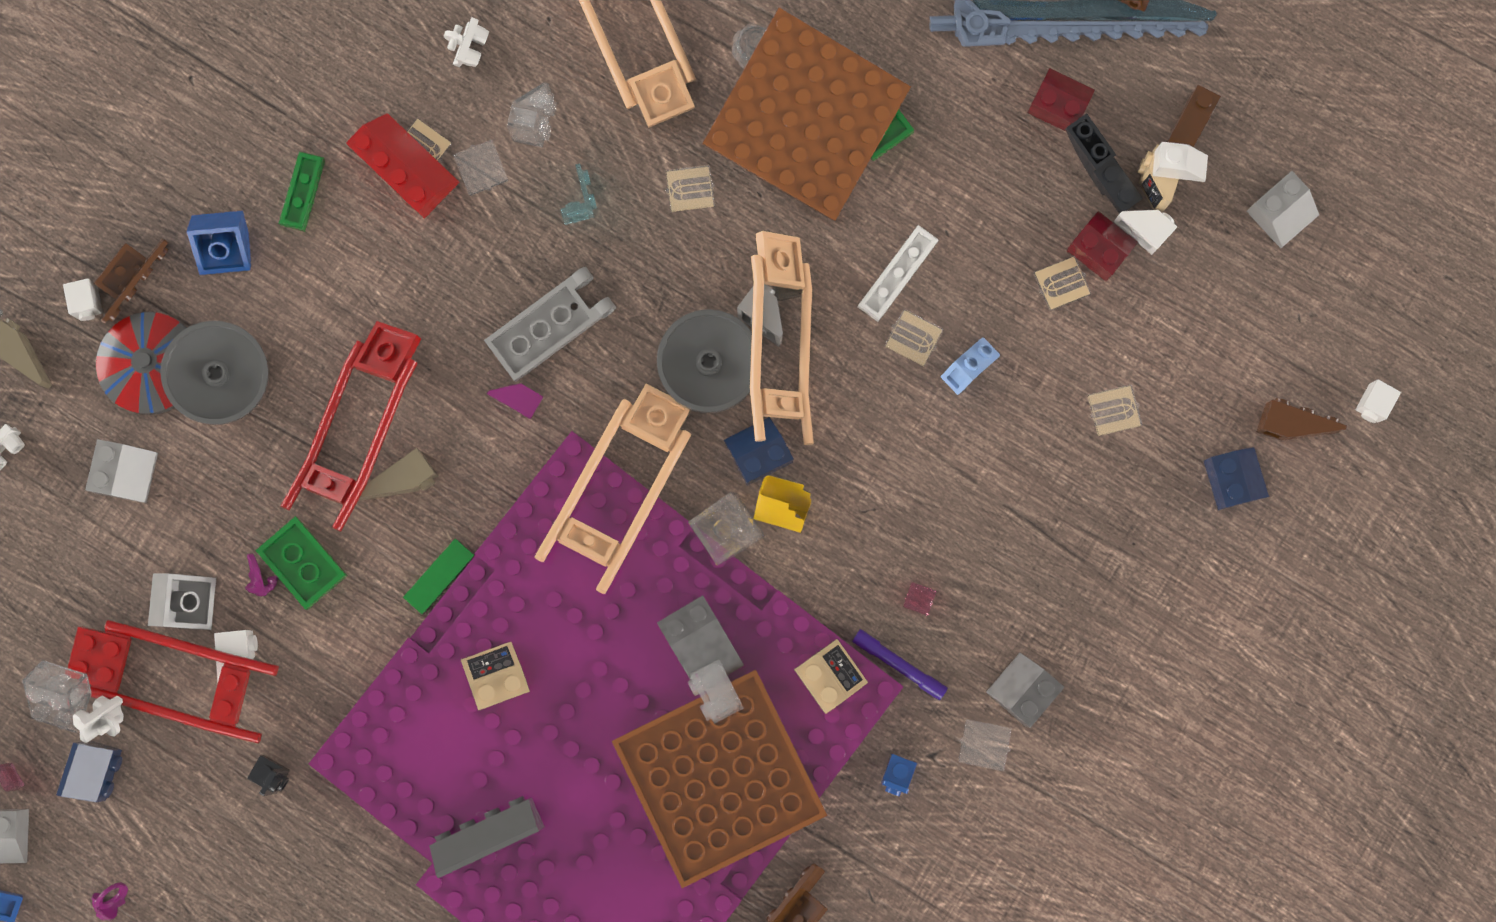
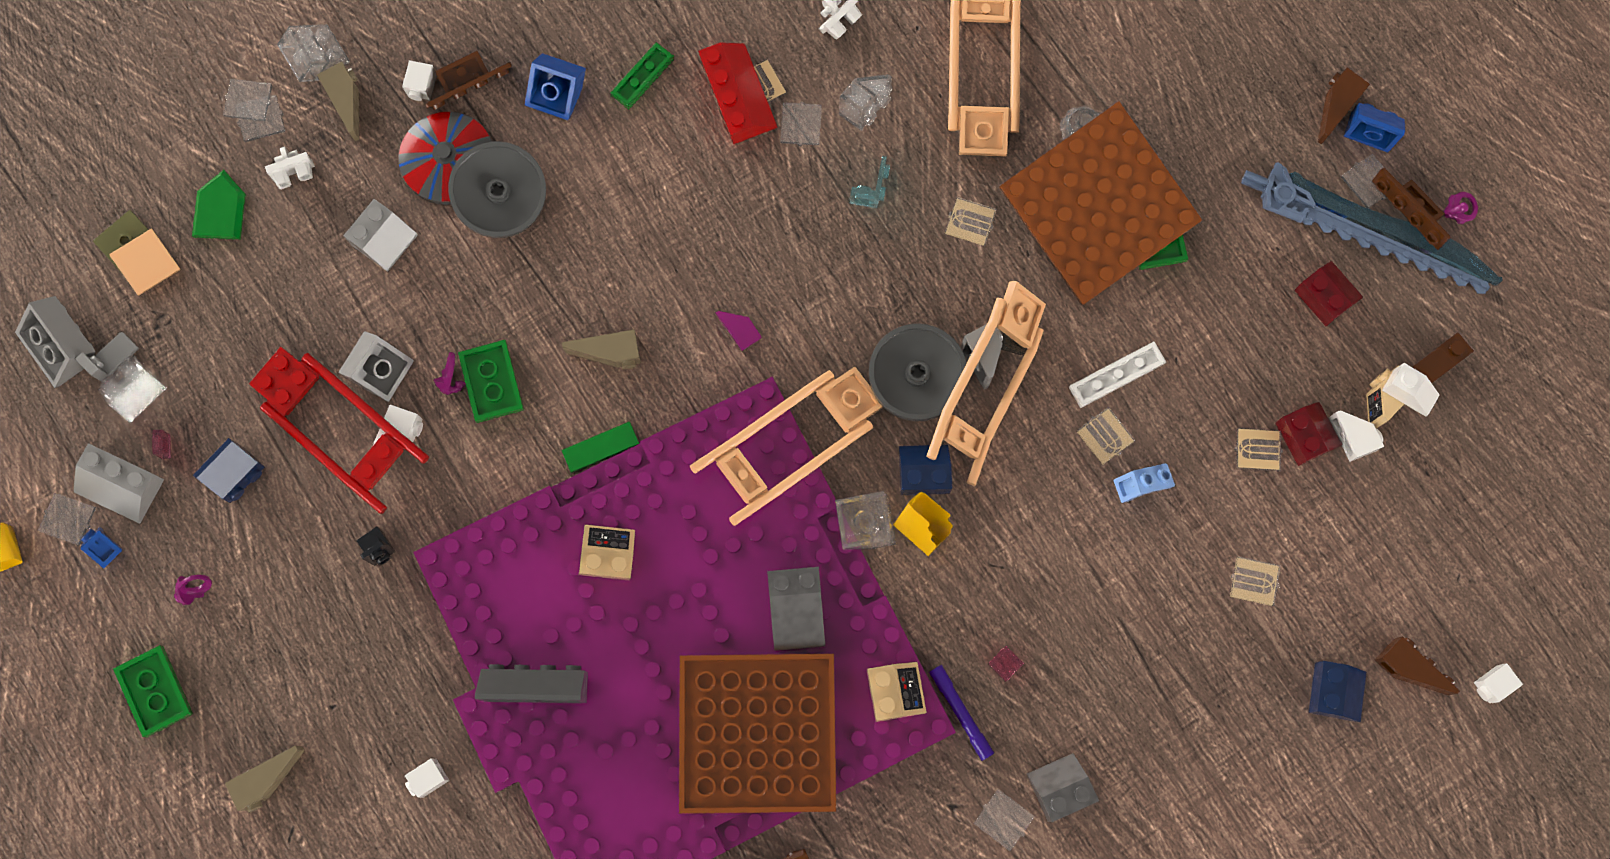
camera: 25 degrees right, 5 degrees down
clear slope [22,660,92,733] -> none
white hips [73,695,124,743] -> none
red plate [281,321,421,532] -> none
light grey hinge [484,267,616,382] -> none
clear slope [688,660,744,724] -> none
blue bracket [881,754,917,797] -> none
black slope [1065,113,1143,214] -> none
light grey slope [1246,171,1319,248] -> none

